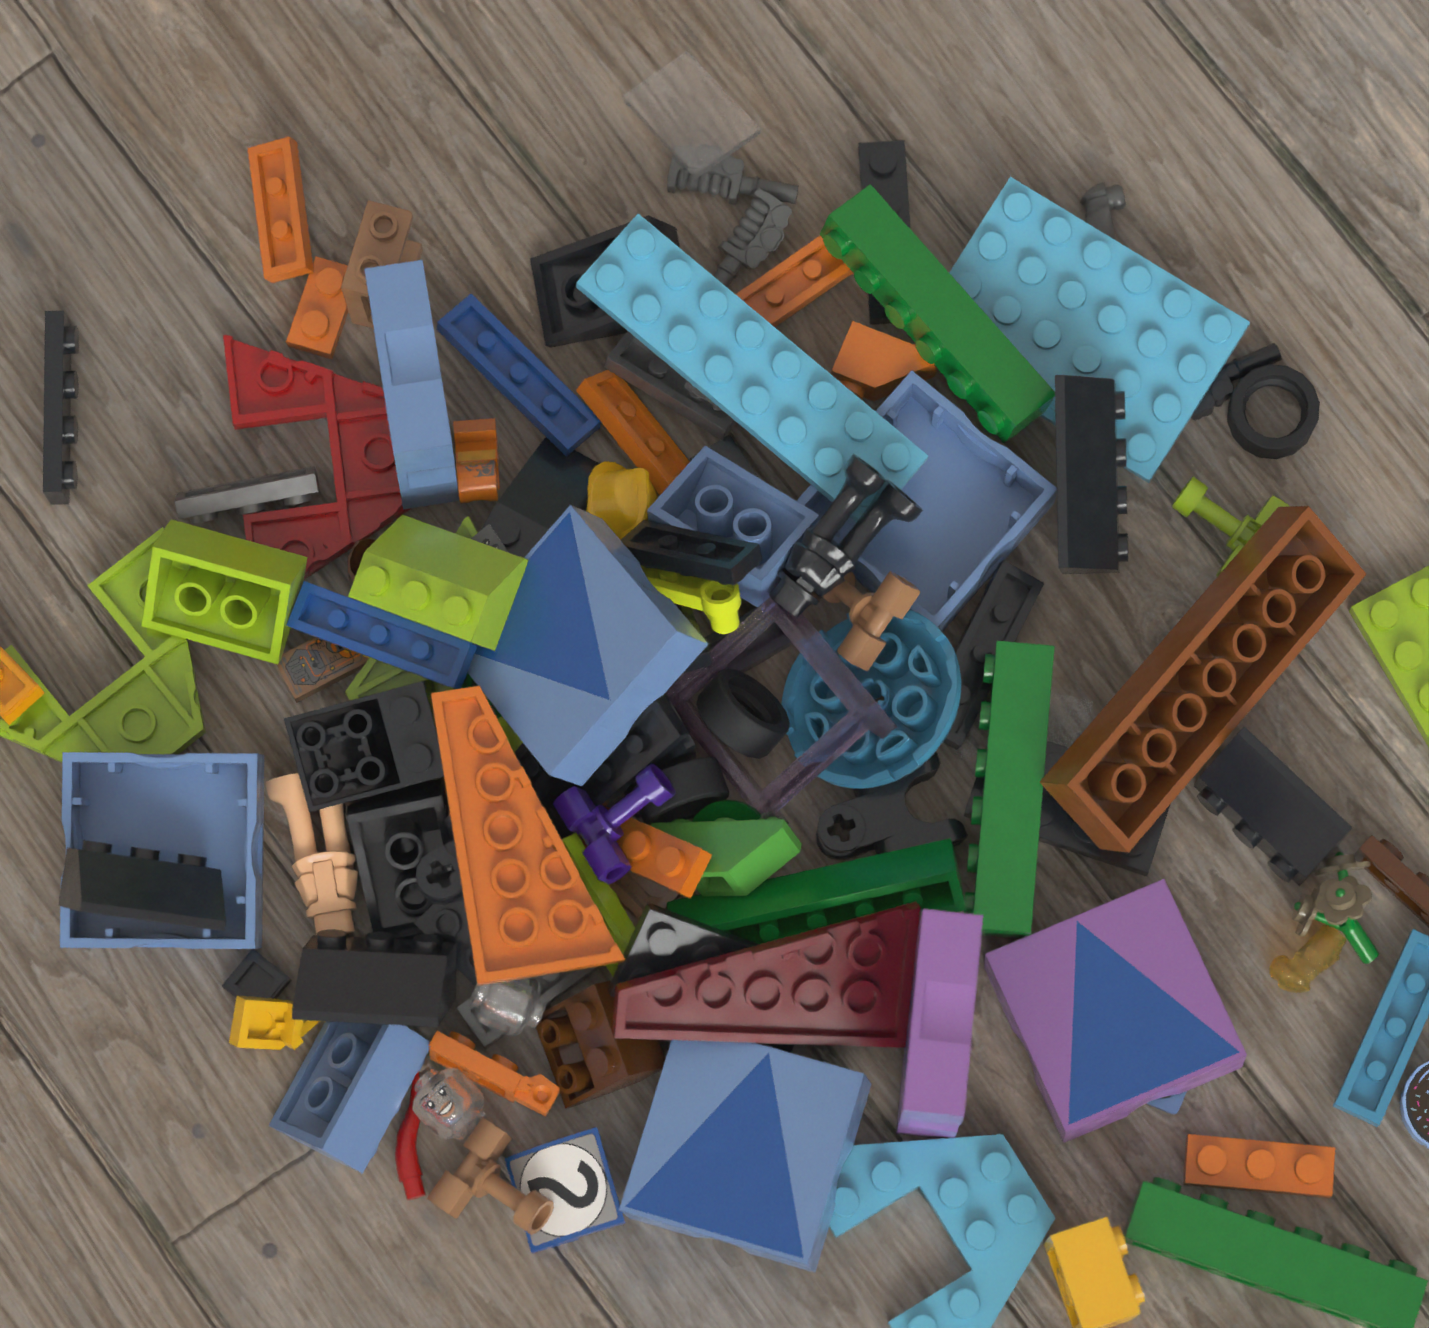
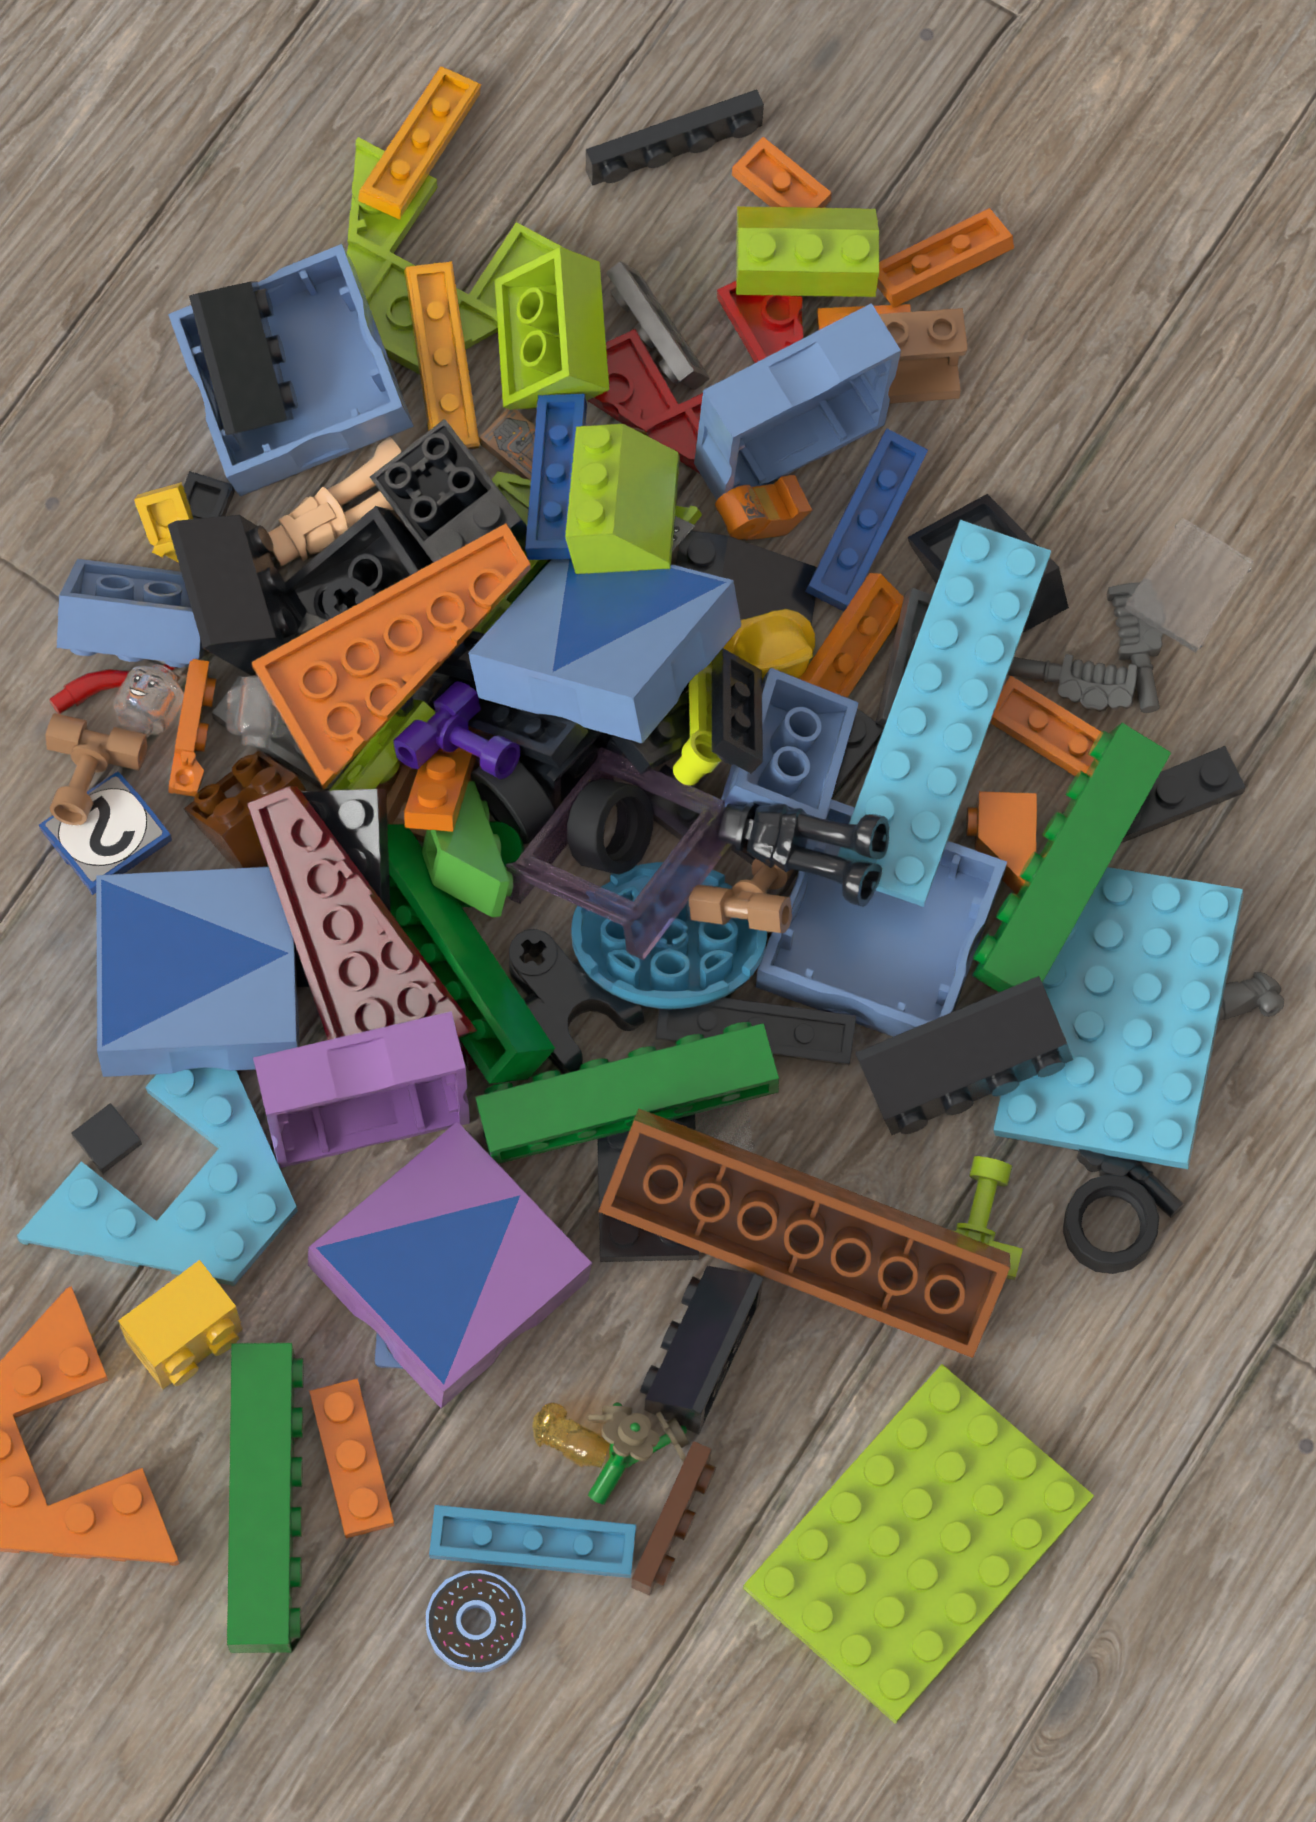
camera: 65 degrees right, 5 degrees down
none -> black tile [71,1103,142,1174]
none -> light orange tile [404,261,480,449]
none -> orange plate [732,137,832,208]
none -> lime slope [736,206,879,297]

